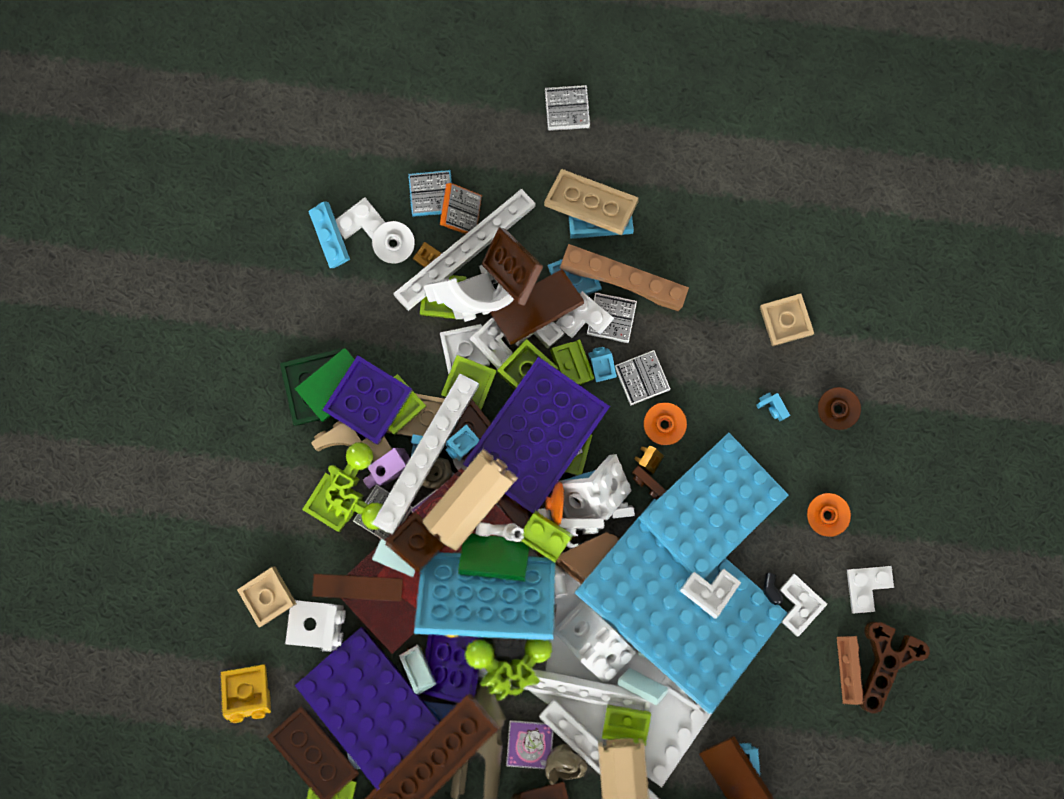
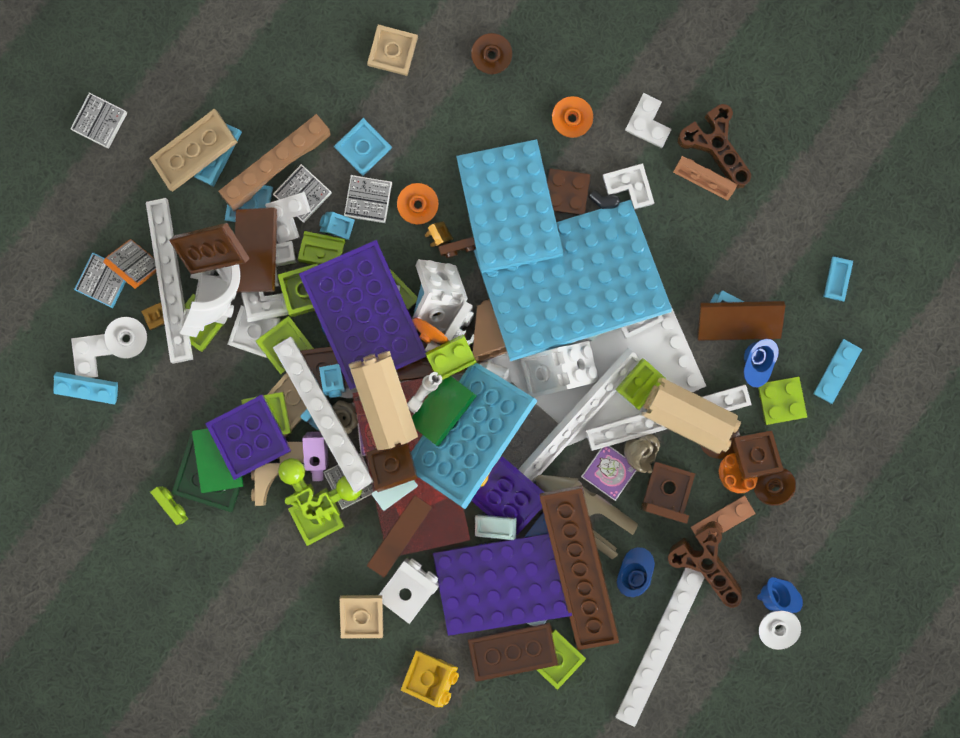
camera: 55 degrees left, 5 degrees up
lime piece [465,639,552,701] -> none
white plate [611,502,635,518] -> none
light aqua tile [618,668,668,705] -> none
white plate [680,569,741,618] -> none
medium azure bracket [756,393,790,422] -> none
none -> lime plate [150,486,188,525]
none -> medium azure tile [334,118,392,176]
none -> reddish brown plate [547,168,591,215]

